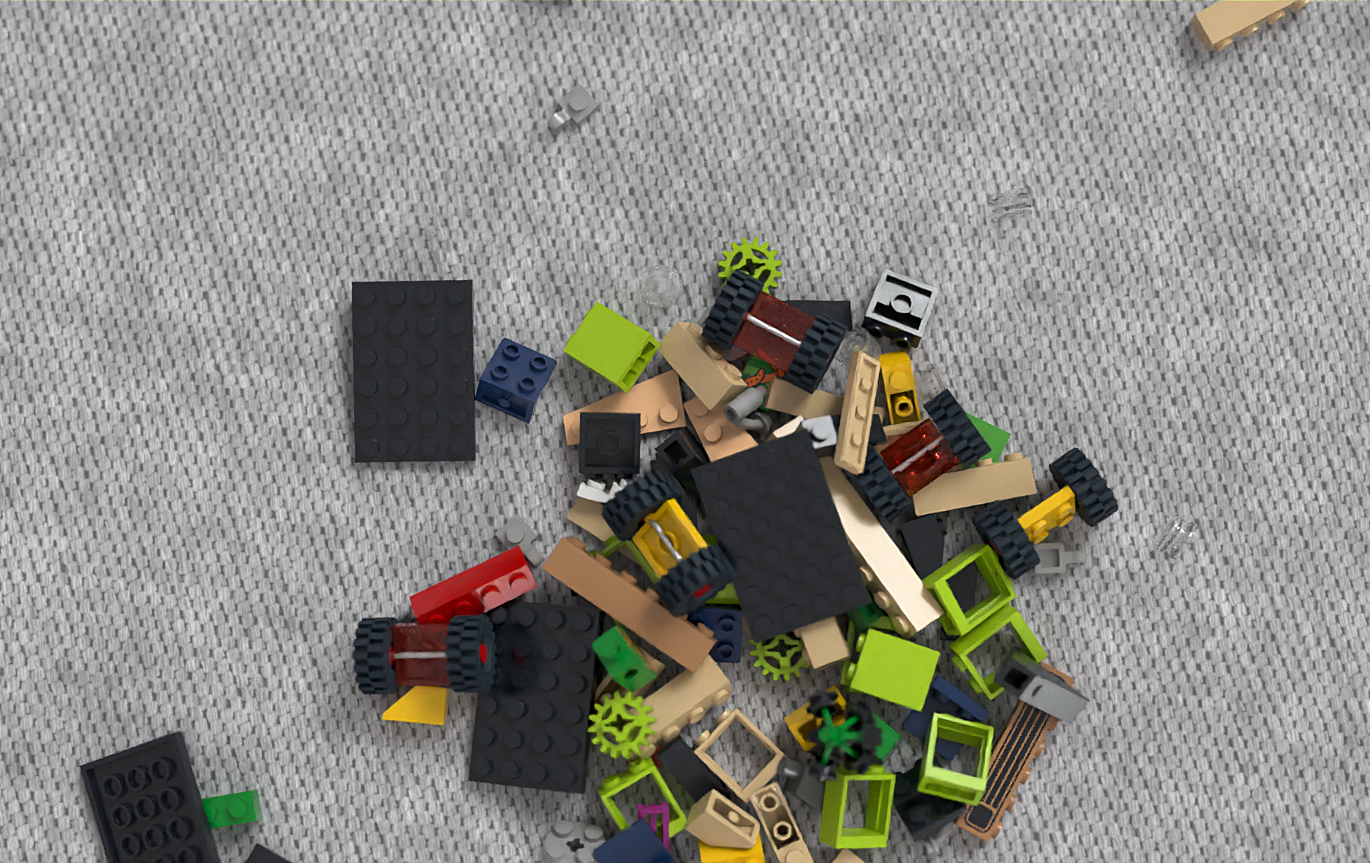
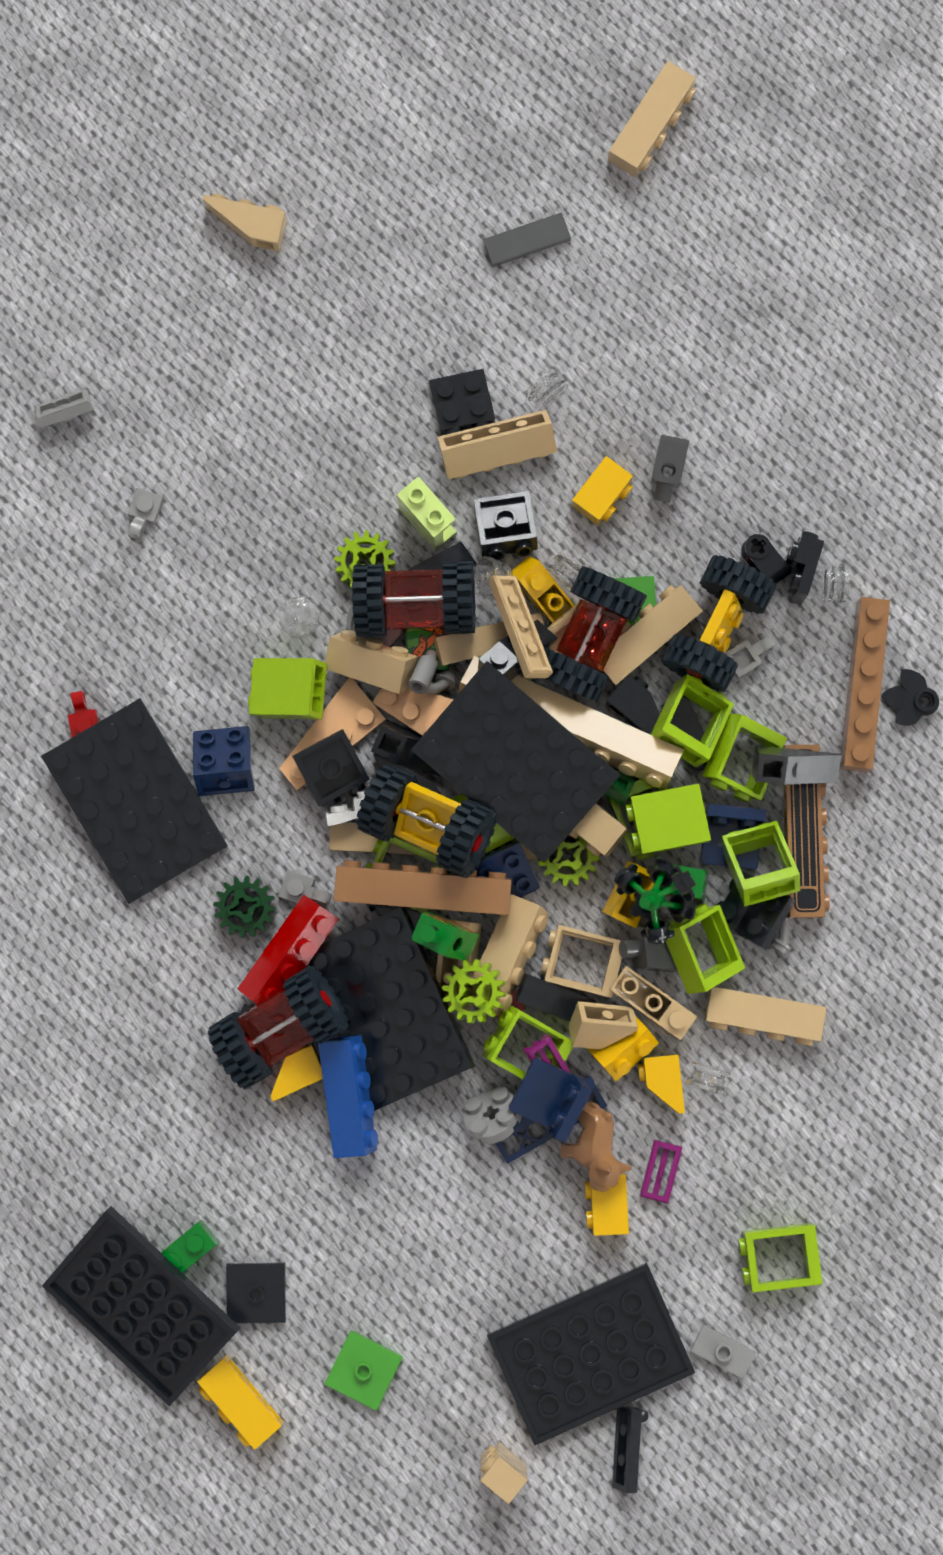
camera: 30 degrees left, 0 degrees up
none -> red plate [67,691,99,737]
none -> dark green gear [213,876,277,938]
none -> blue brick [318,1035,378,1158]
none -> yellowish green panel [397,477,457,551]
none -> black plate [429,368,495,436]
none -> tan brick [437,410,557,479]
none -> dark grey tile [483,212,571,267]
none -> yellow brick [571,456,633,526]
none -> dark grey torso [651,435,689,503]
none -> black piece [741,534,791,584]
none -> black plate [785,531,824,605]
none -> medium nougat brick [840,597,890,773]
none -> black plate [882,669,939,726]

